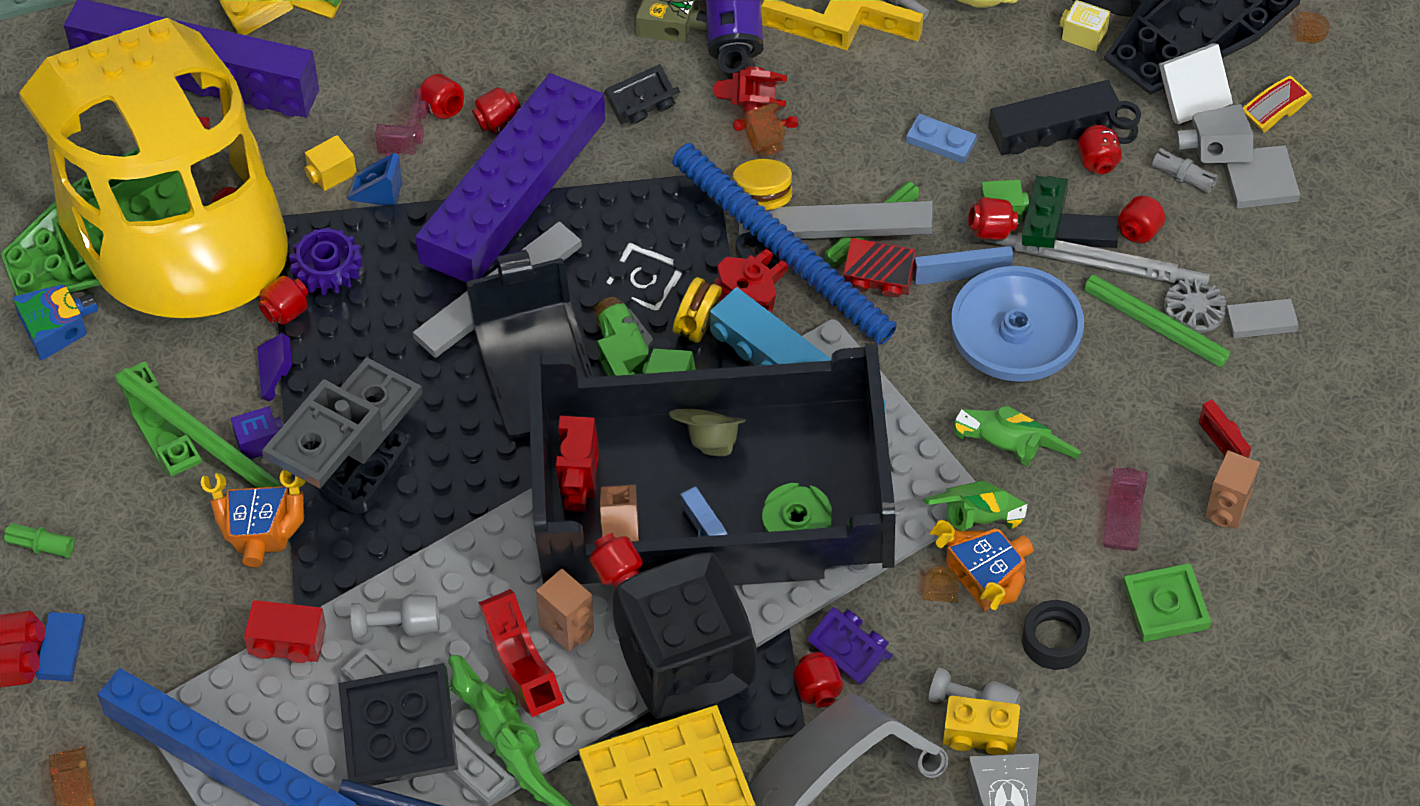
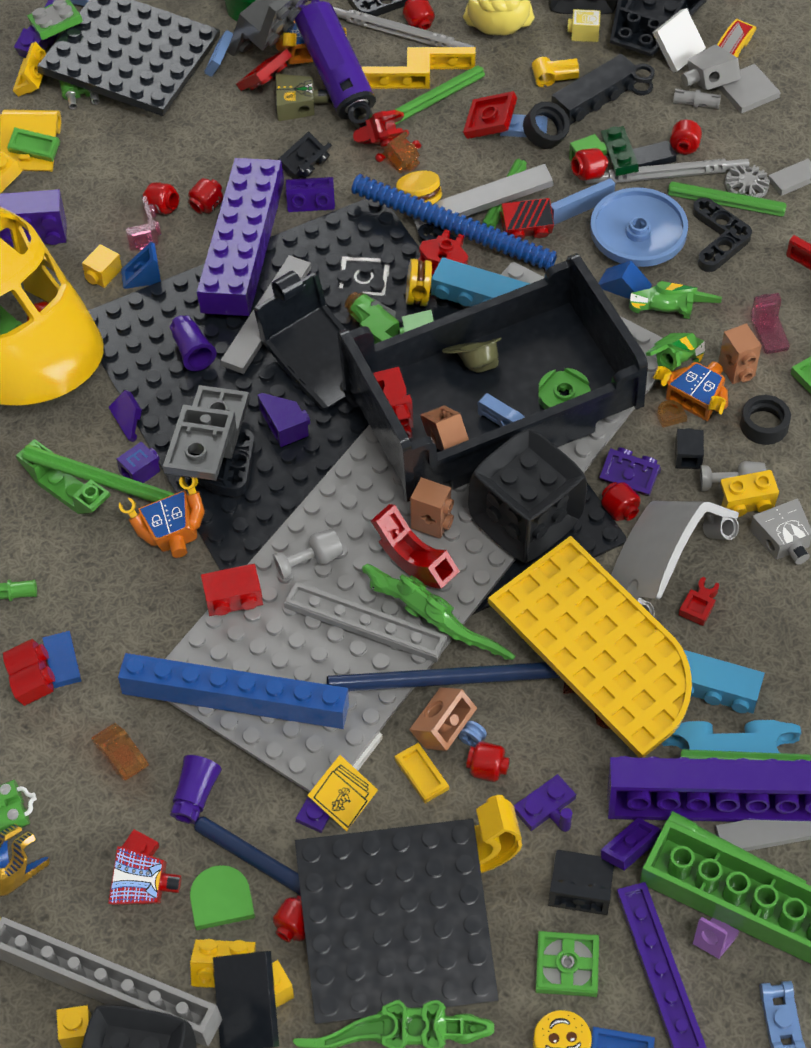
camera: 20 degrees left, 0 degrees up
red head [258,276,308,325] -> none
dark purple gear [290,228,363,295] -> none
black plate [338,663,459,786] -> none
red head [589,532,643,589] -> none
red head [1078,125,1122,174] -> none
none -> dark purple plant [170,315,217,371]
none -> dark purple slope [257,393,311,447]
none -> dark purple bracket [286,177,335,212]
none -> bright green axle [395,65,485,125]
none -> red plate [463,91,517,139]
none -> black tyre [523,102,570,149]
none -> yellow piece [531,57,579,87]
none -> blue slope [598,261,652,299]
none -> black brick [675,428,704,470]
none -> black beam [692,197,752,272]
none -> nougat brick [718,324,762,384]

